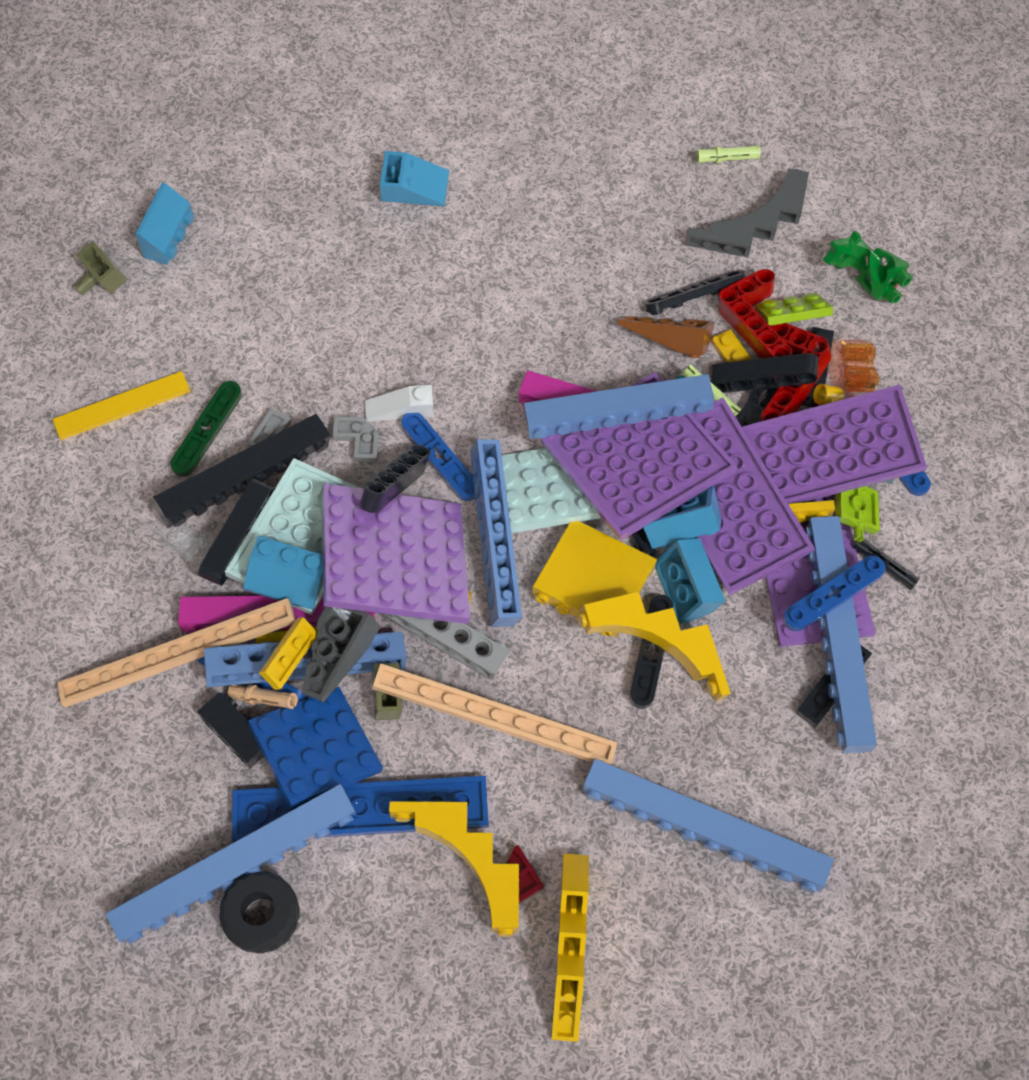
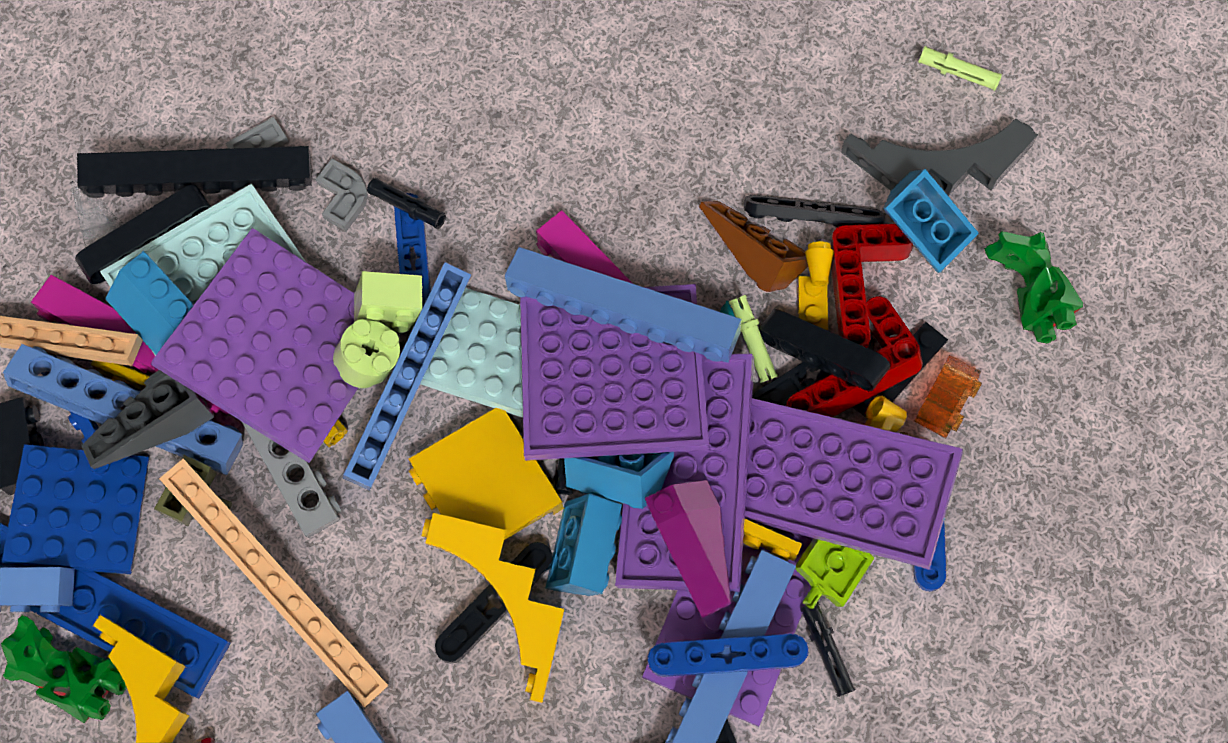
camera: 35 degrees right, 5 degrees up
yellow tile [52,371,191,440] -> none
dark green piece [170,381,242,477] -> none
light nougat pin [228,685,298,709] -> none
yellow plate [259,617,317,690] -> none
black beam [360,445,430,513] -> none
white slope [365,385,434,421] -> none
lime plate [755,293,833,325] -> none
none -> green hips [1,615,127,723]
none -> yellowish green brick [333,319,400,388]
none -> yellowish green brick [354,271,422,333]
none -> black pin [367,177,446,229]
none -> magenta wedge [644,480,731,618]
none -> yellow cone [805,241,834,286]
none -> dark azure slope [883,169,979,273]

